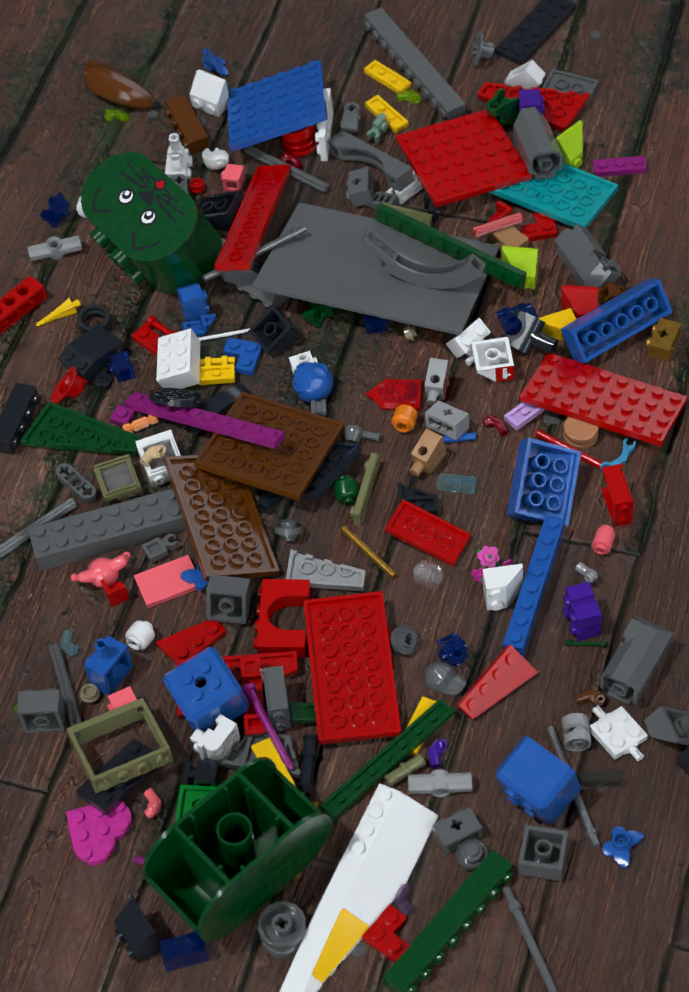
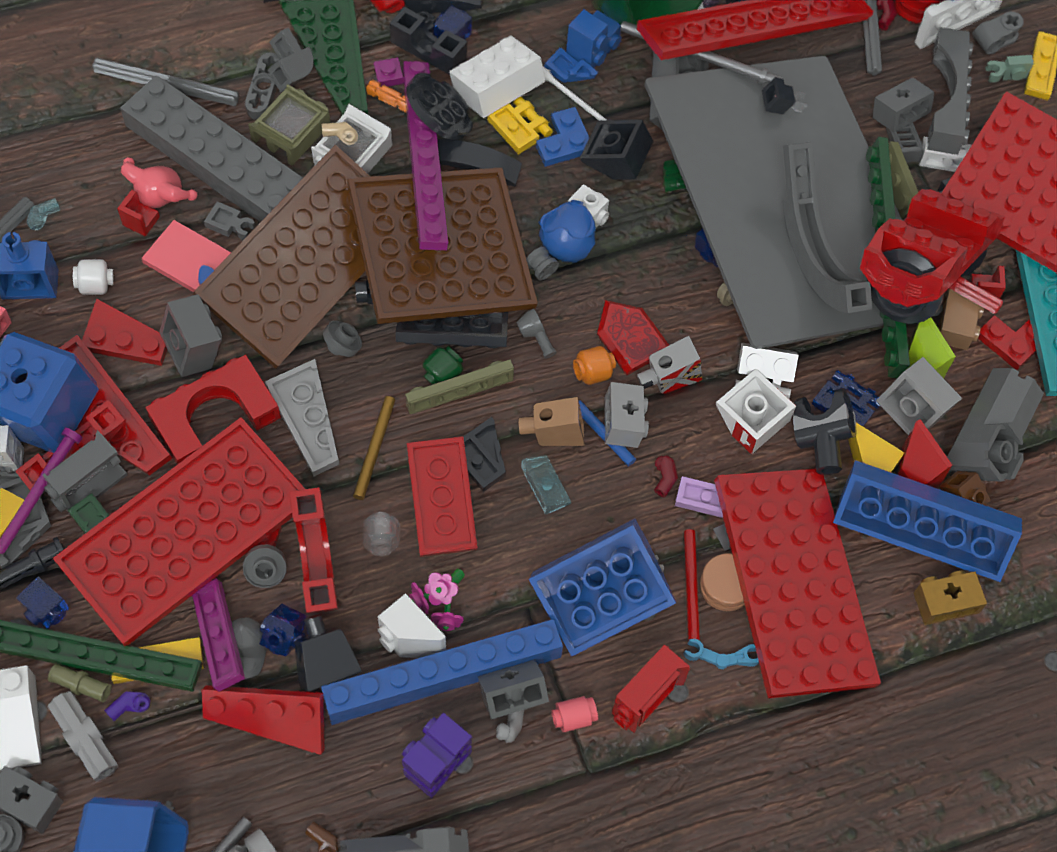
camera: 45 degrees right, 10 degrees up
red plate [131,316,176,357] -> none
dark green hinge [565,639,608,648] -> none
none -> clear blue brick [16,577,69,629]
none -> magenta tile [192,578,245,692]
none -> dark grey brick [267,28,313,92]
none -> red arch [289,487,339,614]
none -> black torso [294,614,362,691]
none -> black arch [390,7,467,75]
none -> dark grey brick [477,659,549,719]
none -> black piece [762,77,808,115]
none -> red piece [860,189,1005,324]
none -> light grey brick [876,357,962,435]

